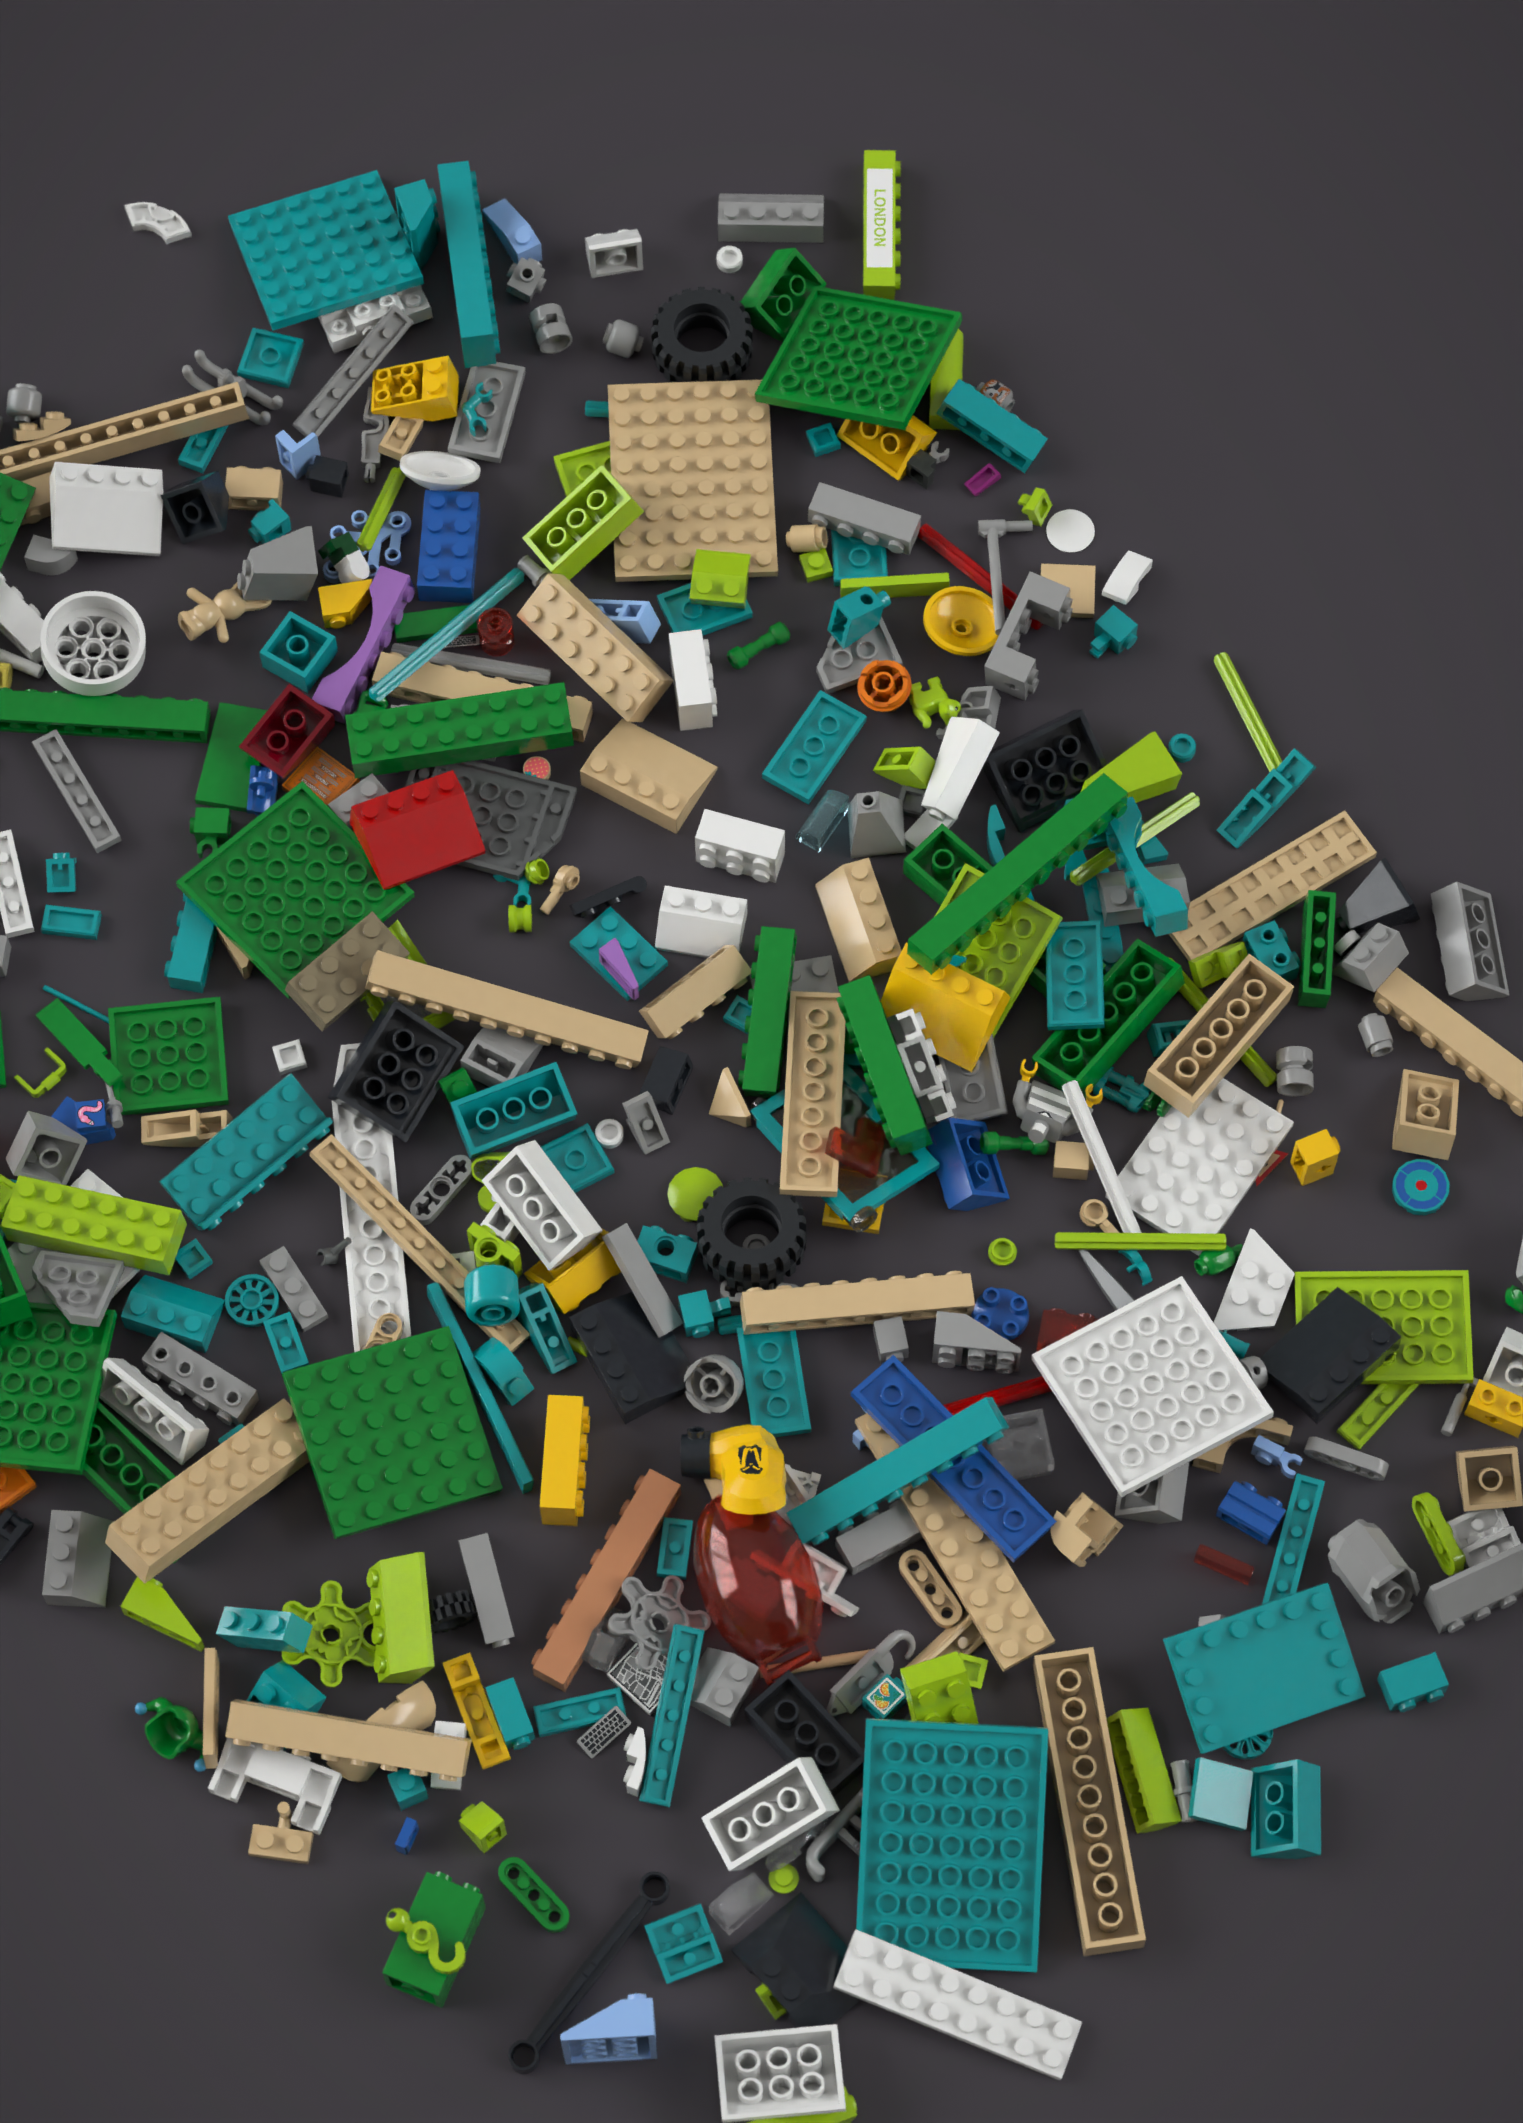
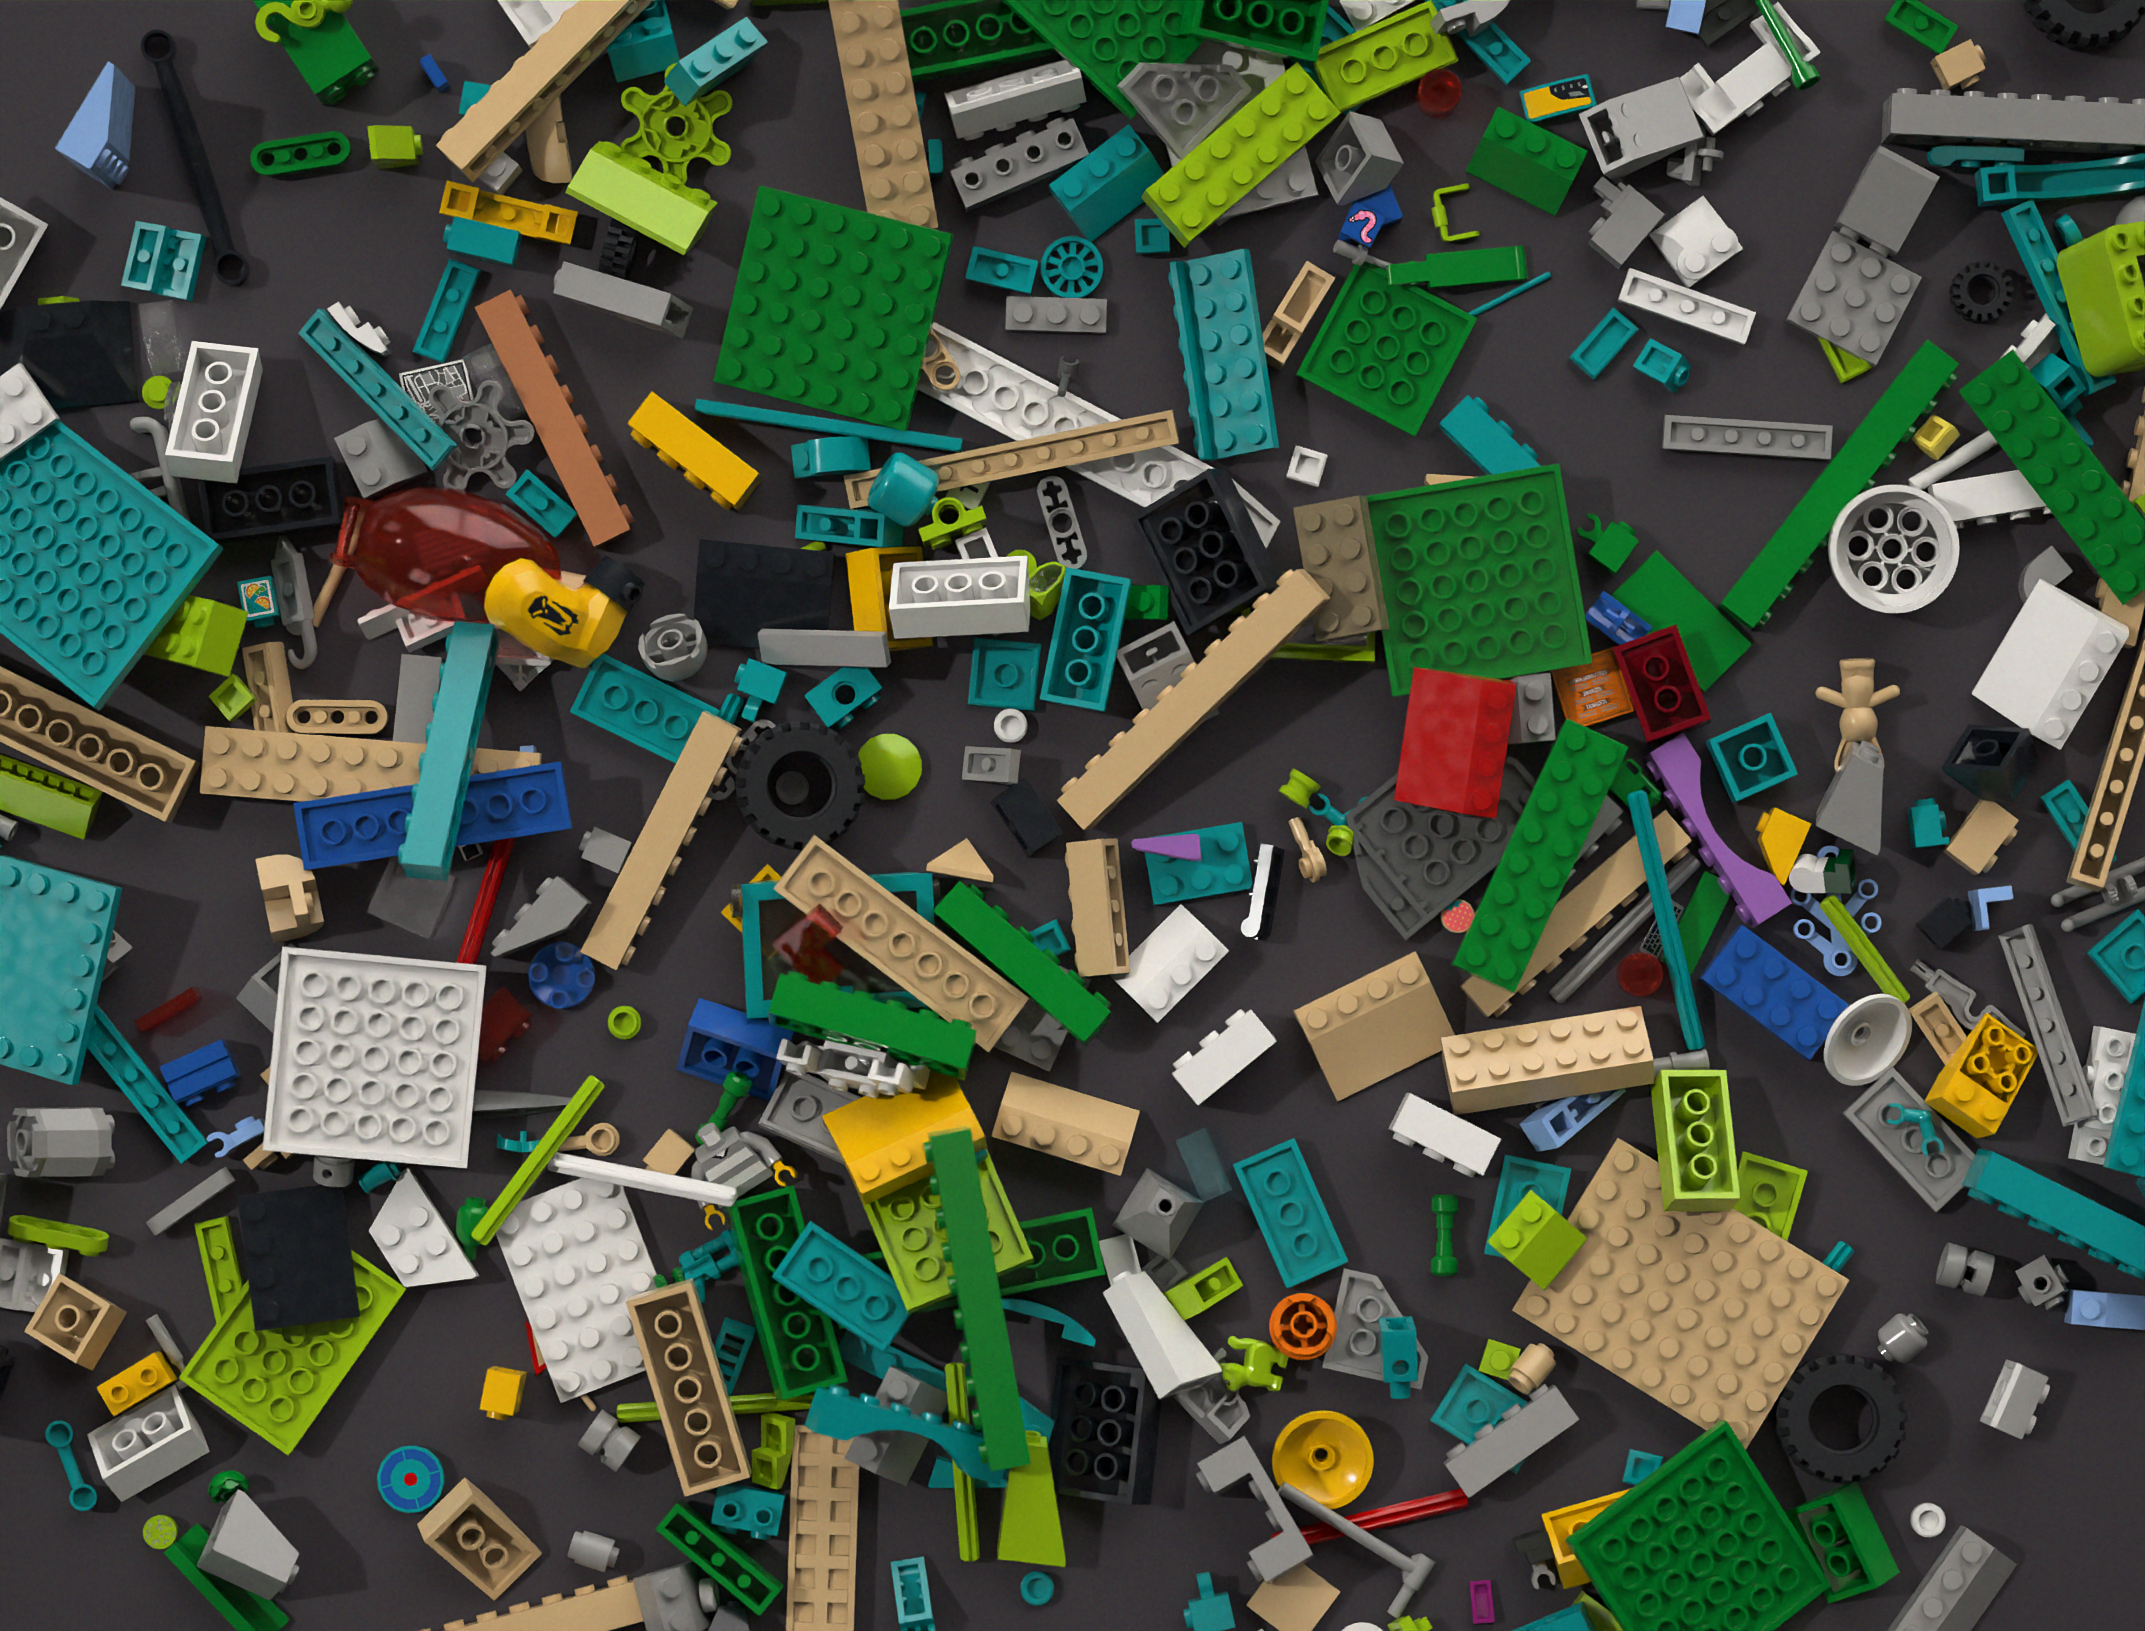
camera: 125 degrees right, 20 degrees up
sticker [577,1706,631,1758] -> none
lime tile [840,573,950,598] -> none

